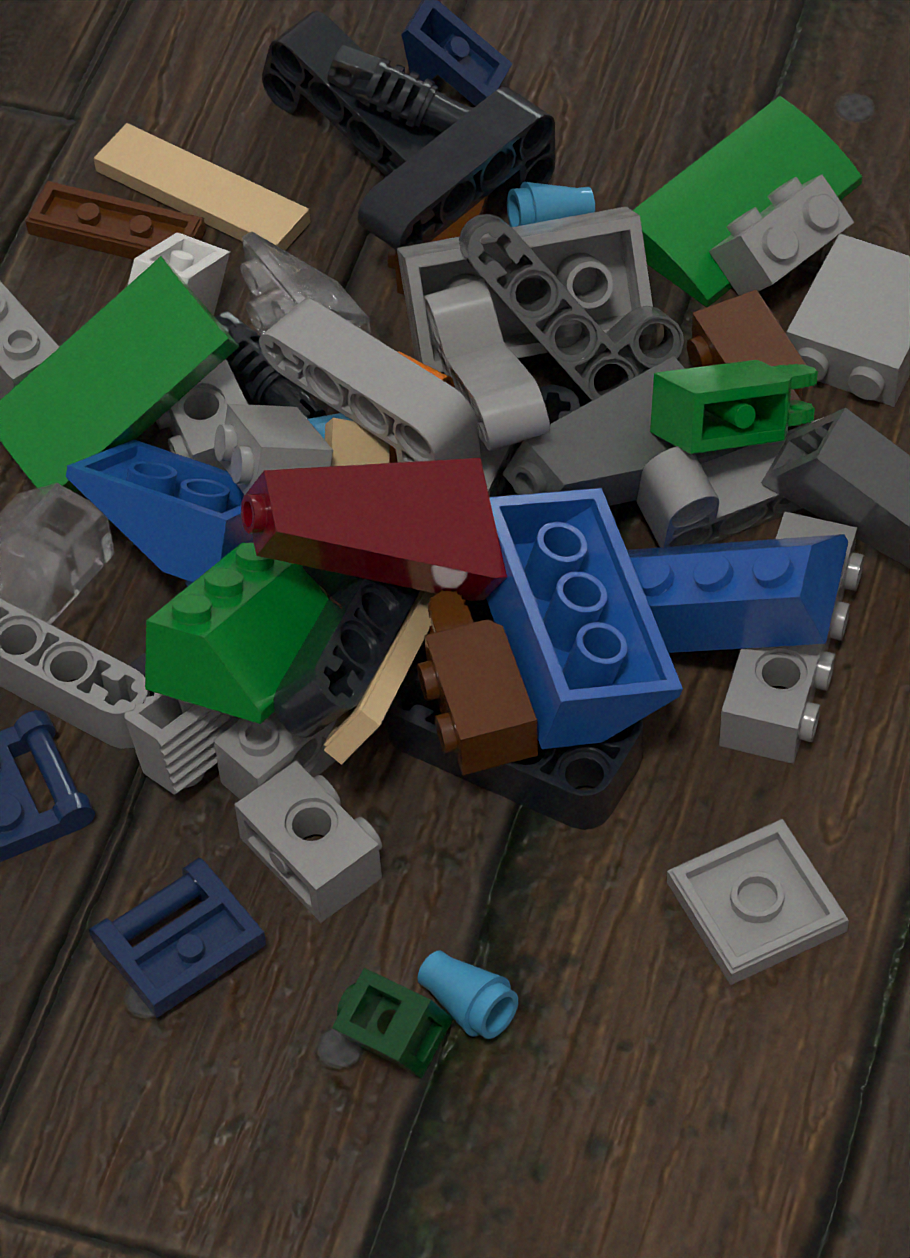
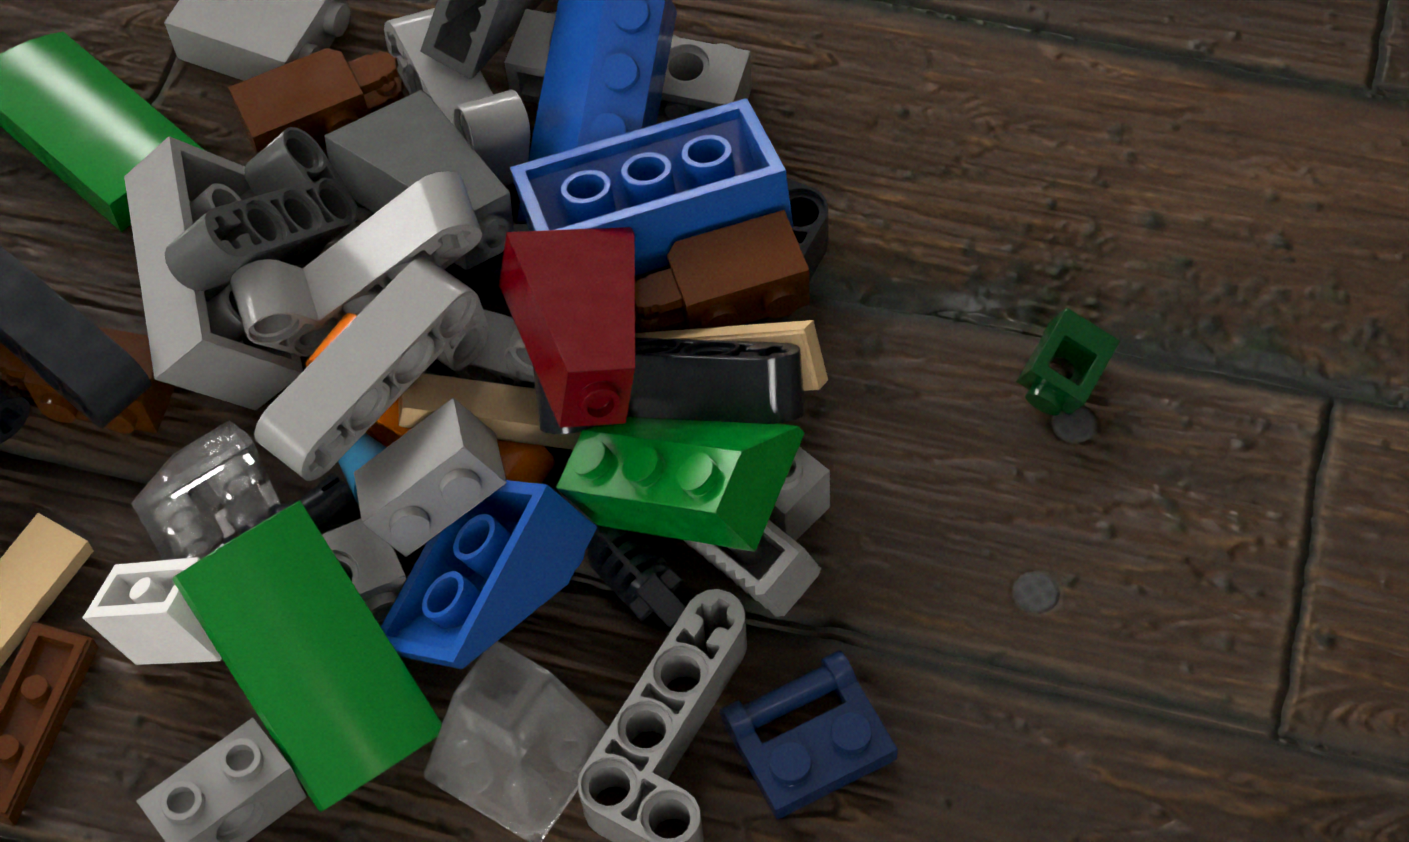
camera: 90 degrees left, 5 degrees up
dark blue plate [89,858,266,1018] -> none
light grey brick [234,761,382,923] -> none
dark azure cone [417,950,518,1039] -> none
dark azure cone [507,182,595,227] -> none
green hinge [650,360,818,454] -> none
light grey tile [667,819,849,985] -> none
light grey brick [709,174,854,295] -> none

